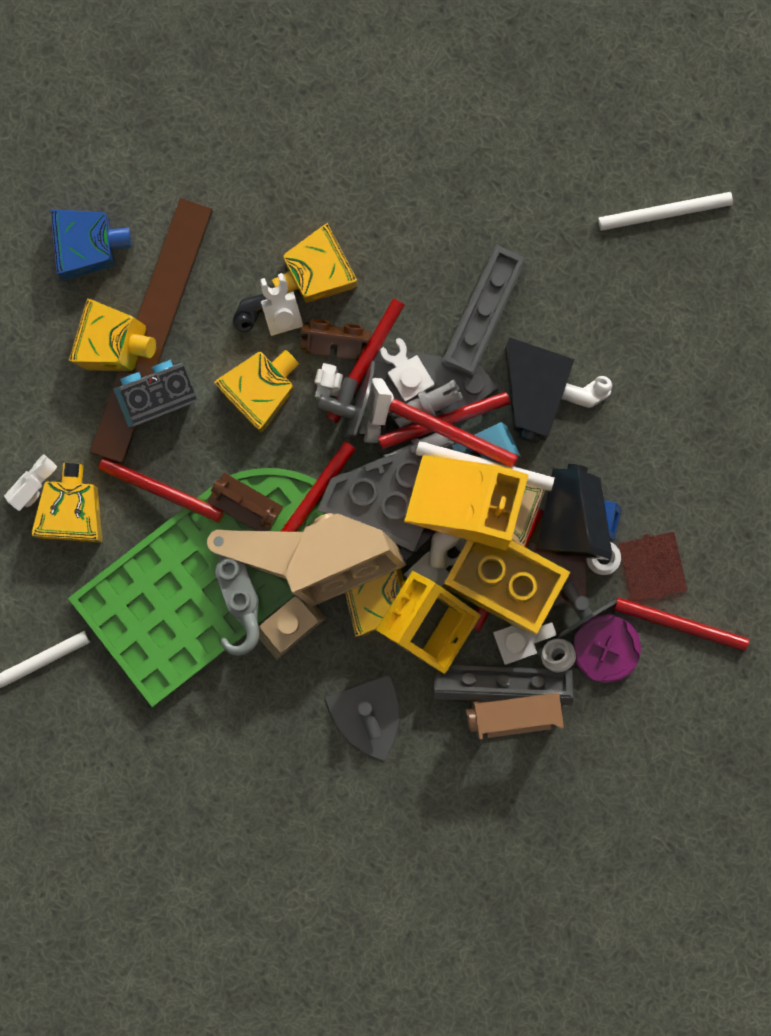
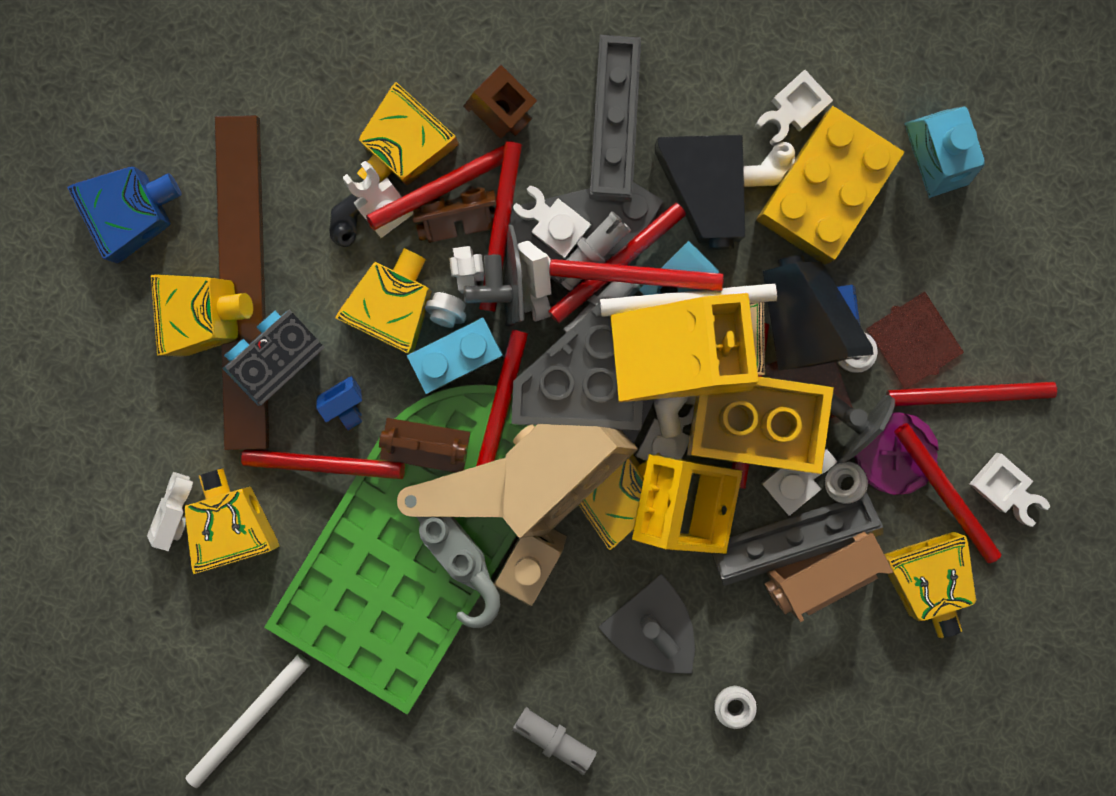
camera: 15 degrees left, 5 degrees up
none -> blue tile [317,376,362,430]
none -> red piece [366,141,514,230]
none -> medium azure brick [407,318,504,394]
none -> white plate [425,292,466,328]
none -> reddish brown brick [463,65,537,139]
none -> light grey pin [512,707,597,775]
none -> white plate [714,686,757,729]
none -> white plate [755,70,833,146]
none -> yellow brick [756,106,904,265]
none -> yellow torso [884,532,976,638]
none -> red piece [894,423,1002,563]
none -> medium azure torso [905,106,985,198]
none -> white plate [969,453,1050,527]

